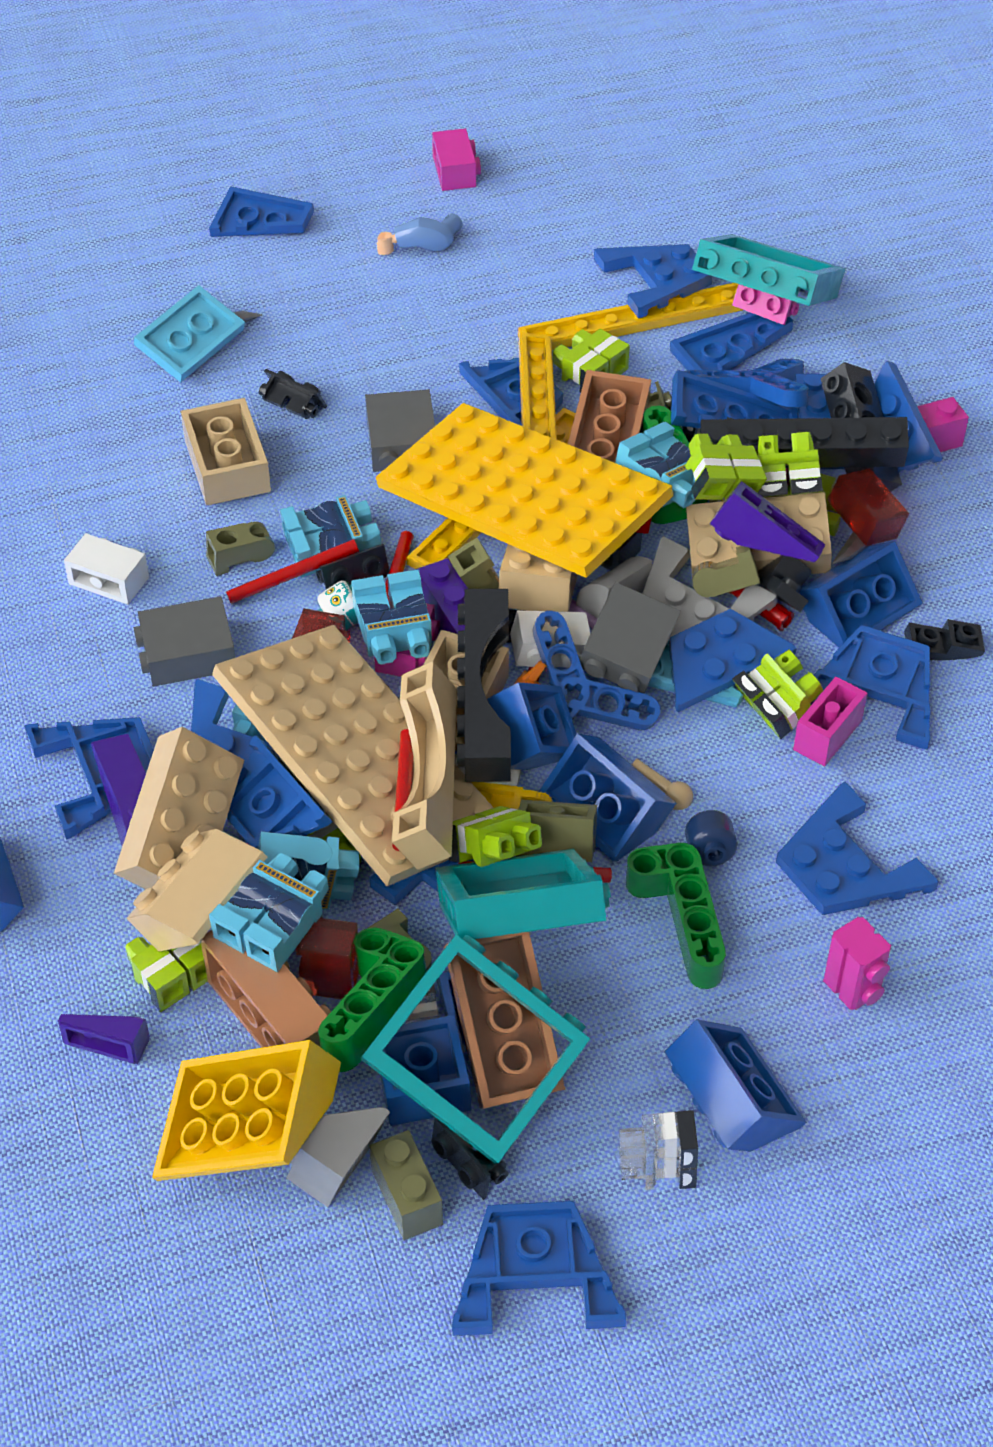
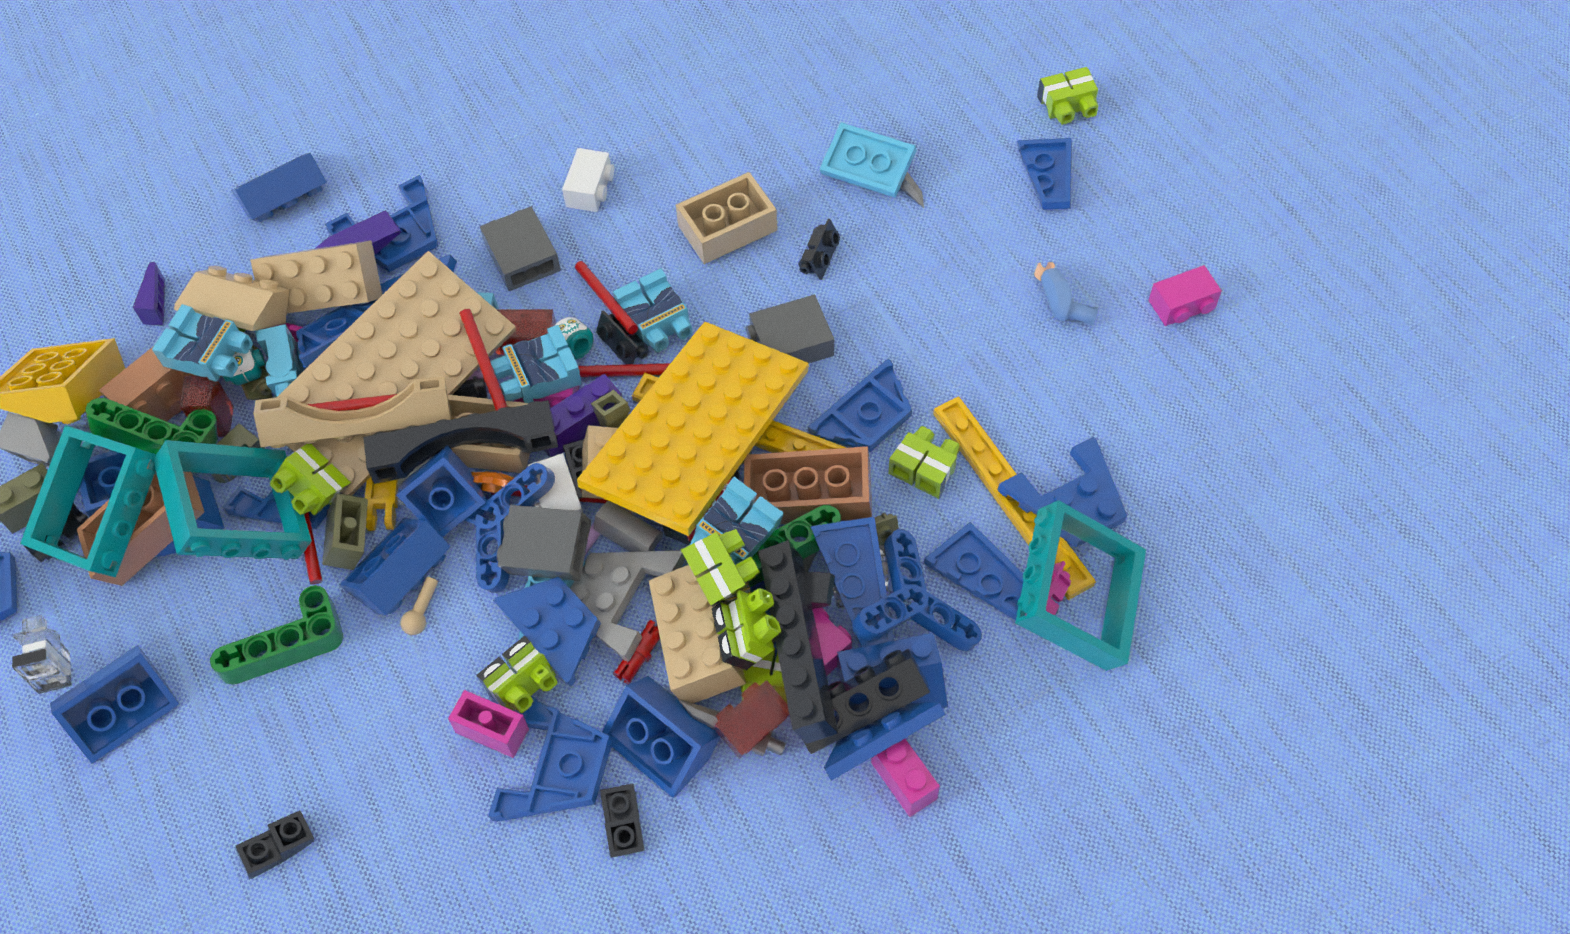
camera: 80 degrees right, 10 degrees up
olive leg [206,522,275,576] -> none
yellow tile [518,333,557,440] -> none
dark blue head [685,810,738,866] -> none
olive leg [693,546,760,598] -> none
dark purple slope [710,481,825,562] -> none
black slope [758,555,812,612] -> none
blue wing [776,781,939,915] -> none
dark pink brick [823,917,891,1010] -> none
none -> black slope [235,810,314,880]
none -> red bar [459,309,508,411]
none -> lime hips [1037,67,1099,125]

